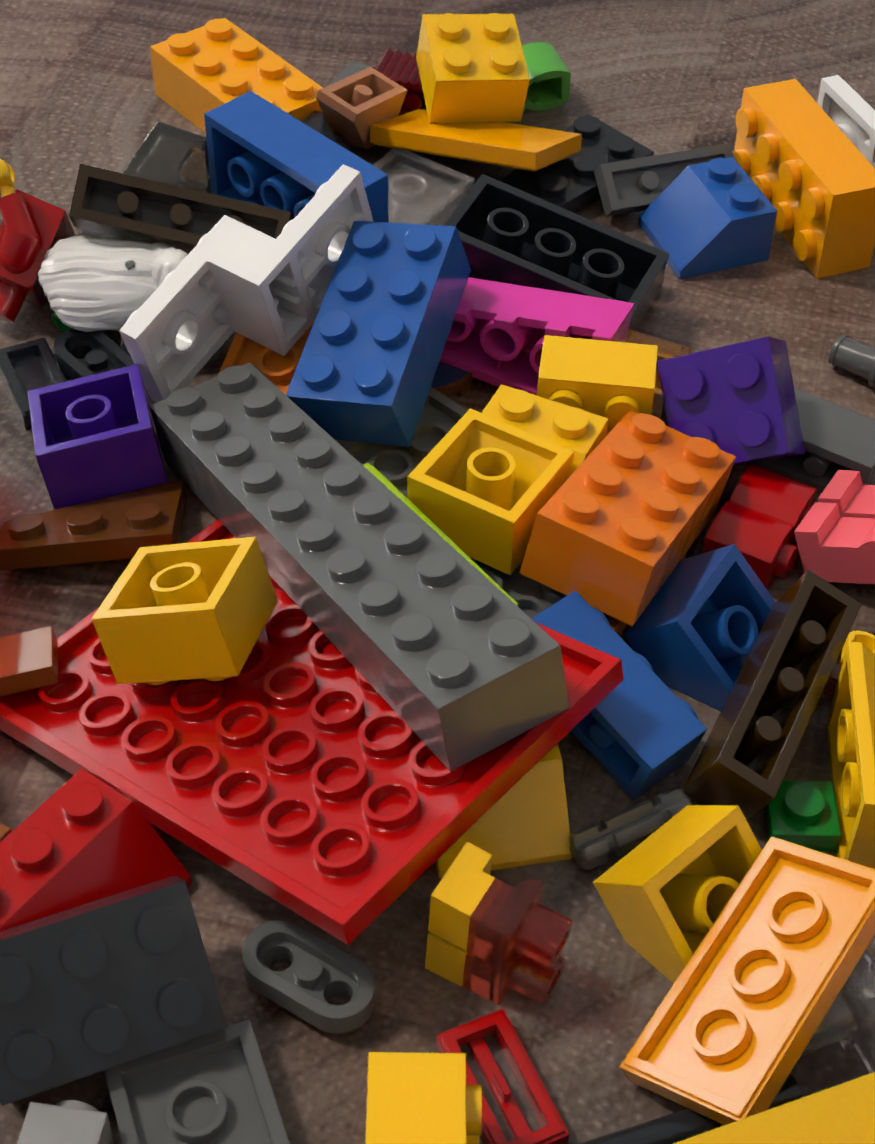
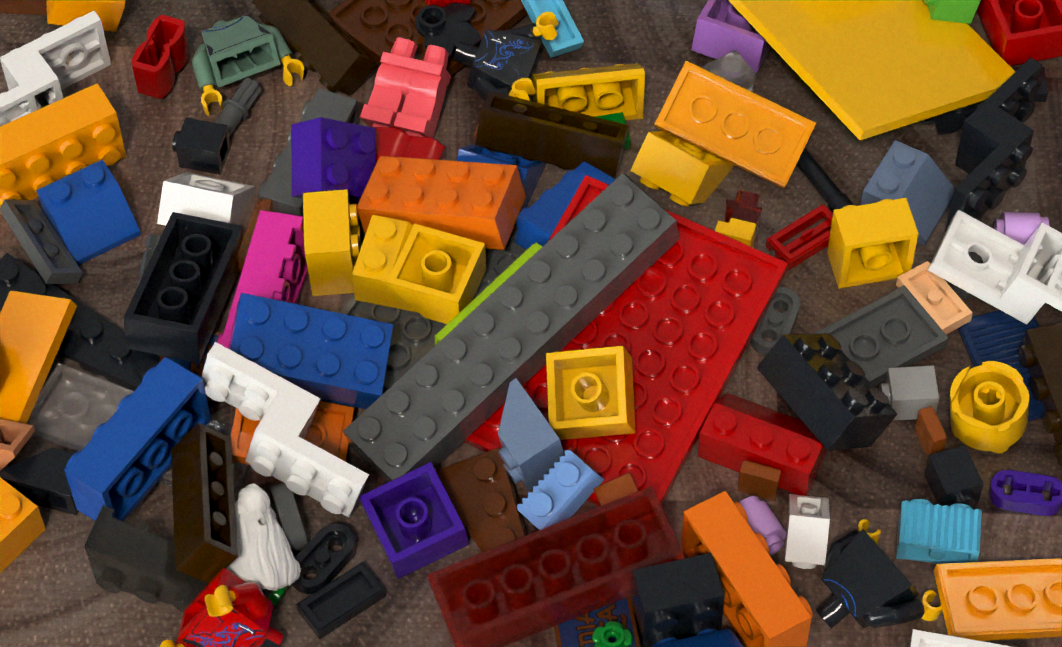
camera: 100 degrees left, 10 degrees up
none -> white slope [157,172,255,226]
none -> black brick [172,118,231,175]
none -> sand blue slope [498,378,565,491]
none -> medium blue brick [517,450,604,538]

